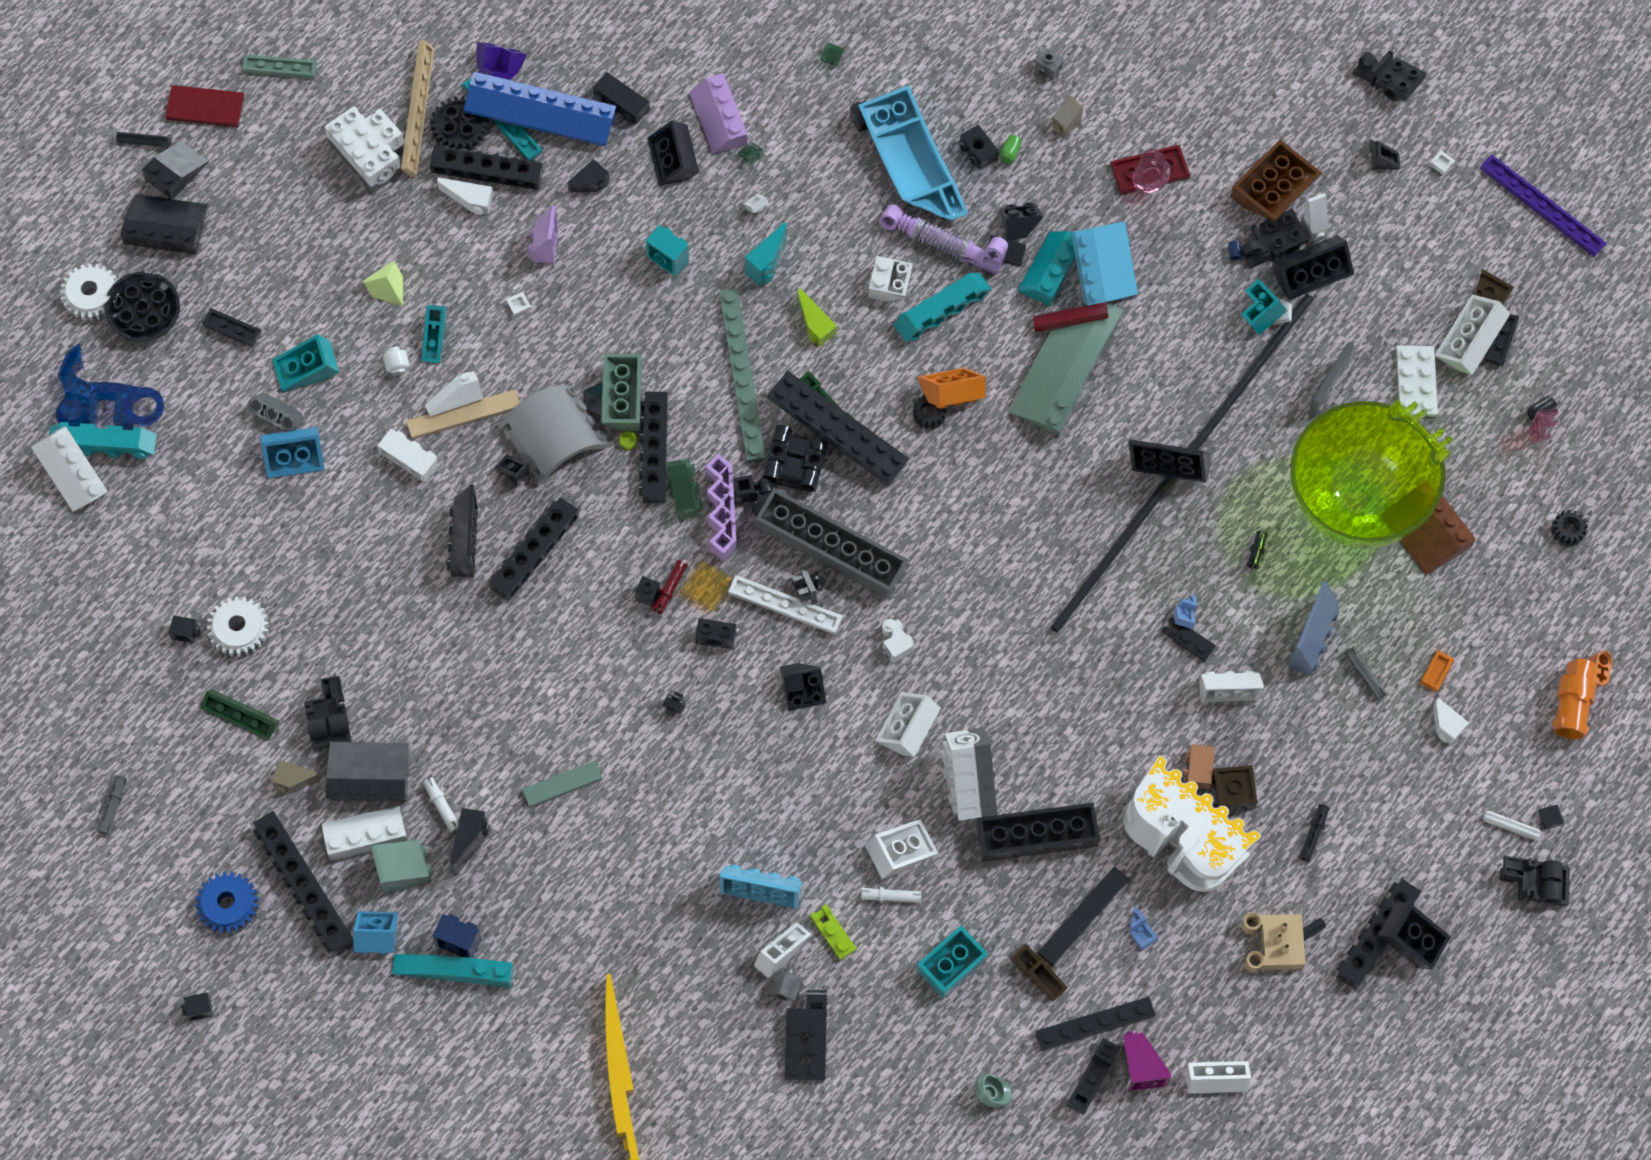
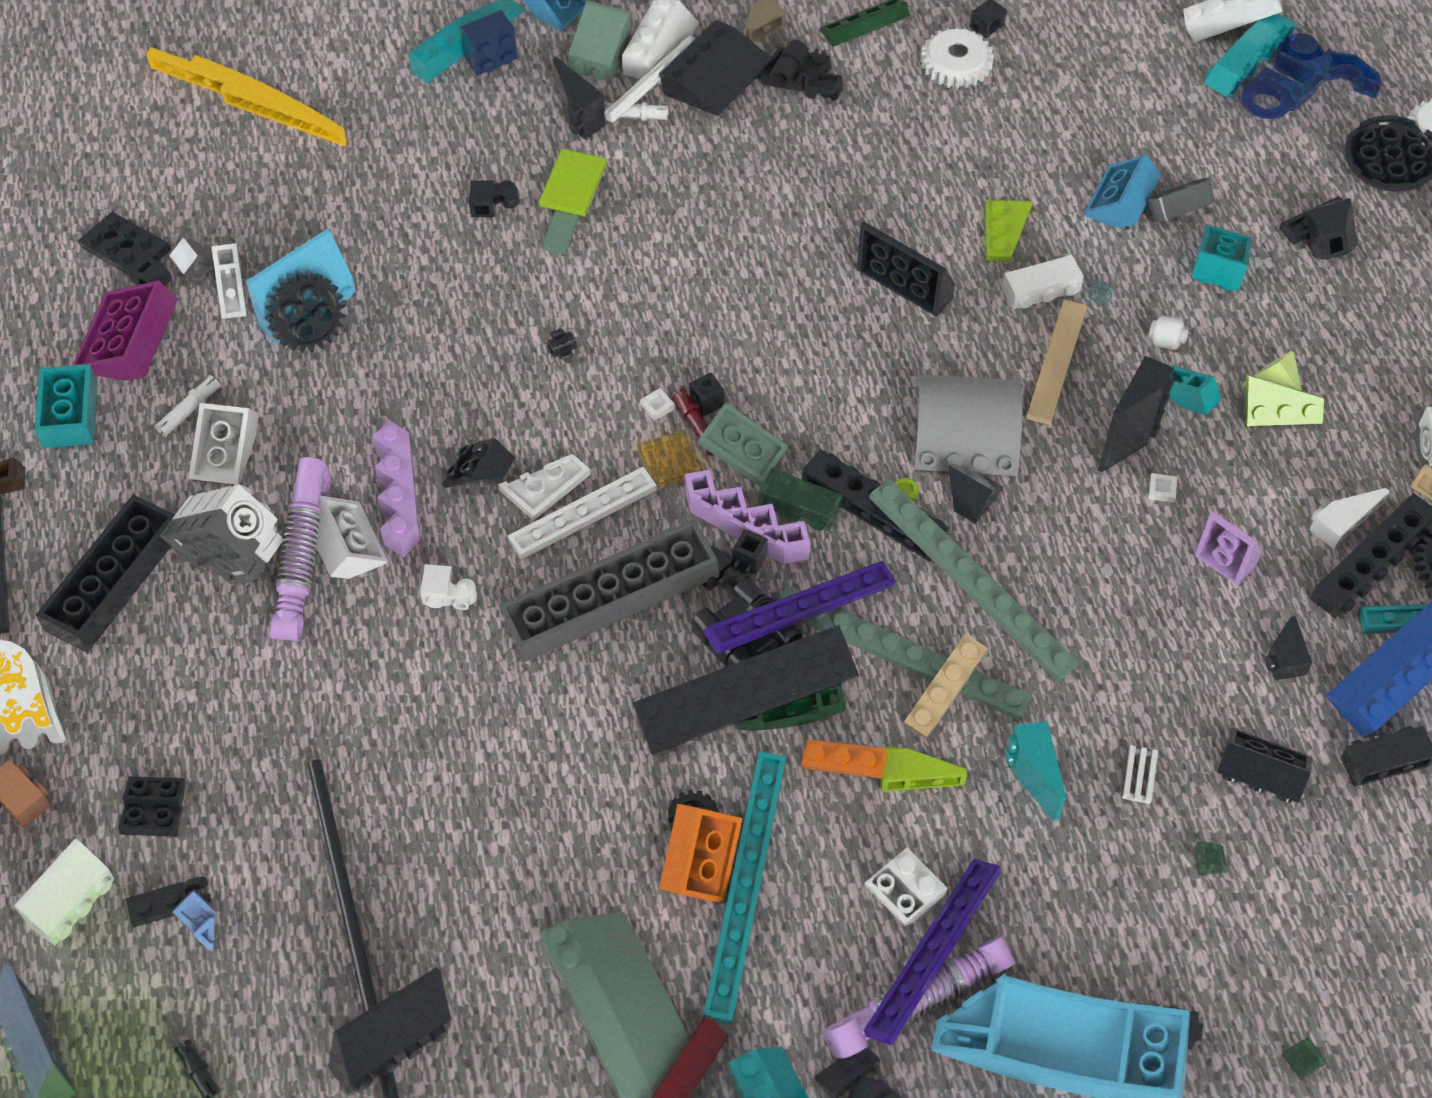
camera: 130 degrees right, 10 degrees down
white slope [425,371,484,417] -> none
black brick [489,497,579,602] -> none
black slope [495,455,530,487] -> none
sand green slope [602,354,642,432] -> none
teal brick [646,224,689,277] -> none
lavender slope [689,73,747,154] -> none
black brick [695,618,737,650] -> none
white plate [743,194,768,213] -> none
black hips [792,567,826,605] -> none
lime plate [809,904,857,961] -> none
teal brick [893,273,992,342] -> none
none -> magenta slope [72,281,178,381]
none -> black slope [118,776,185,837]
none -> black gear [264,271,346,353]
none -> lavender piece [271,457,331,642]
none -> lavender brick [372,420,421,558]
none -> black brick [469,180,519,217]
none -> white wing [498,454,591,521]
none -> lime tile [539,149,607,216]
none -> white axle [604,36,696,122]
none -> white tile [640,388,675,421]
none -> sand green plate [697,402,788,487]
none -> teal plate [703,751,786,1024]
none -> dark purple tile [704,561,896,654]
none -> orange plate [801,739,888,779]
none -> dark purple tile [864,859,1001,1046]
none -> sand green plate [869,478,1079,683]
none -> tan plate [904,634,988,739]
none -> lime wing [985,200,1033,262]
none -> clear light blue tile [1088,281,1114,305]
none -> black slope [1098,356,1175,472]
none -> white tile [1122,745,1158,804]
none -> wing [1244,374,1324,426]
none -> black slope [1305,198,1358,260]

